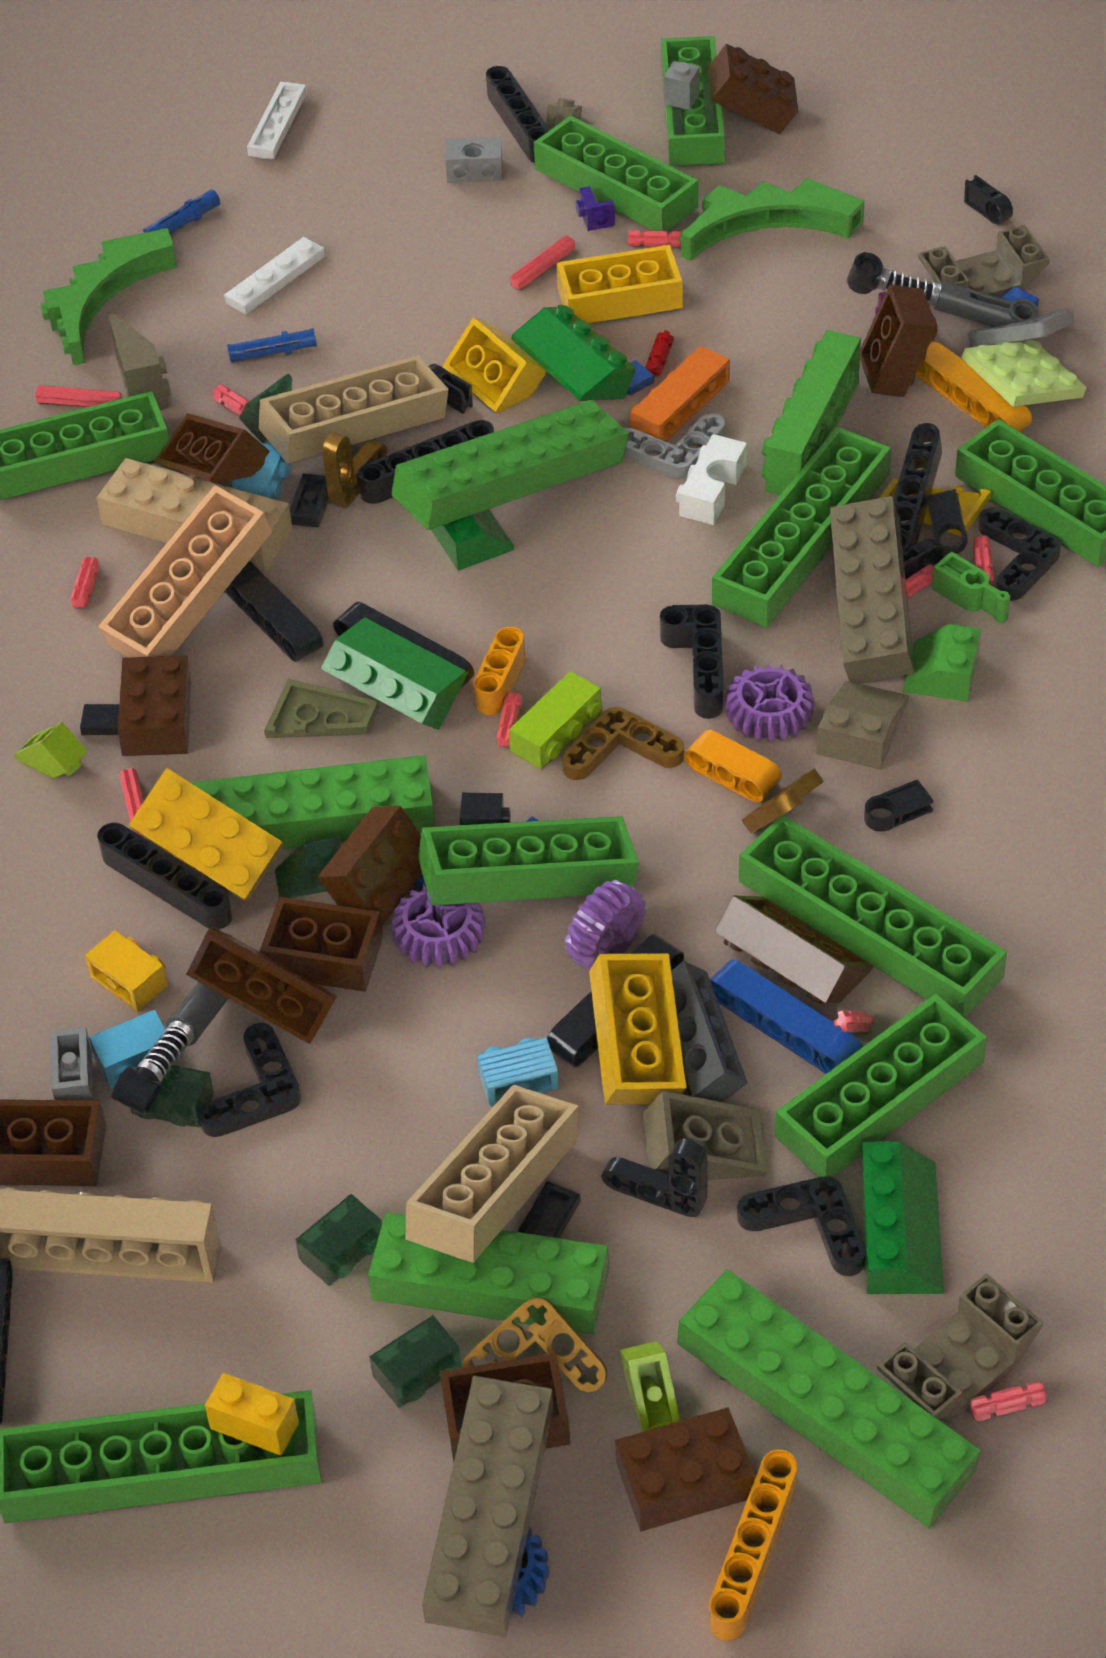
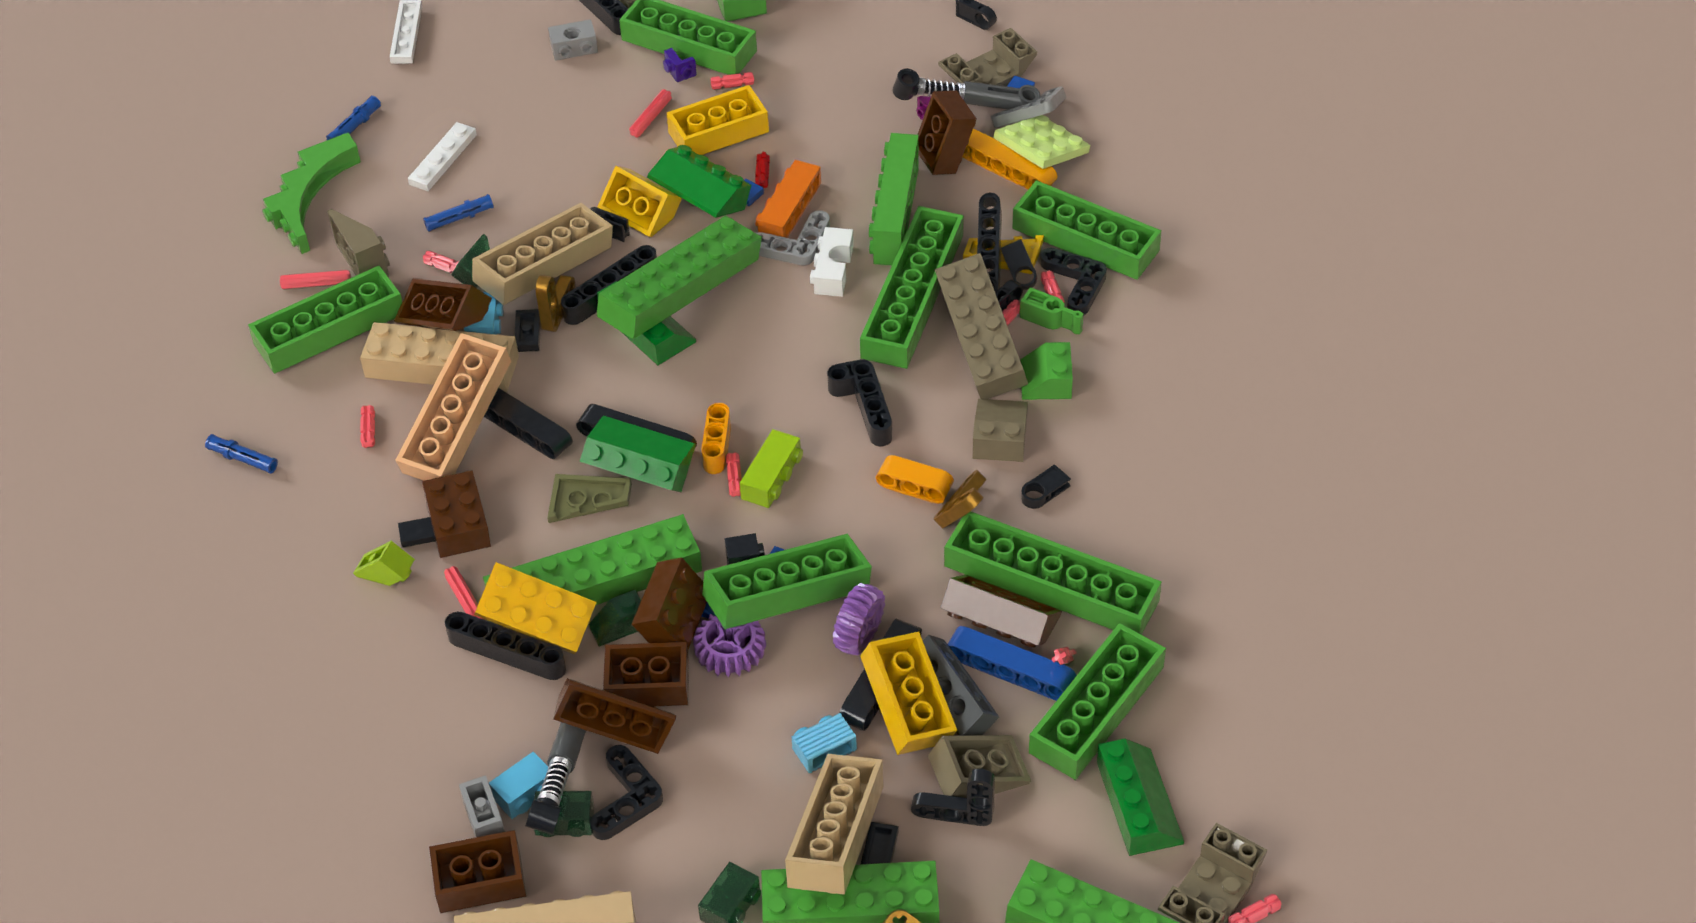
camera: 15 degrees left, 0 degrees up
yellow brick [84,930,168,1012] -> none
pearl gold beam [562,707,684,780] -> none
bright green arch [680,178,864,261] -> none
medium lavender gear [725,663,814,743] -> none
black beam [737,1176,866,1276] -> none

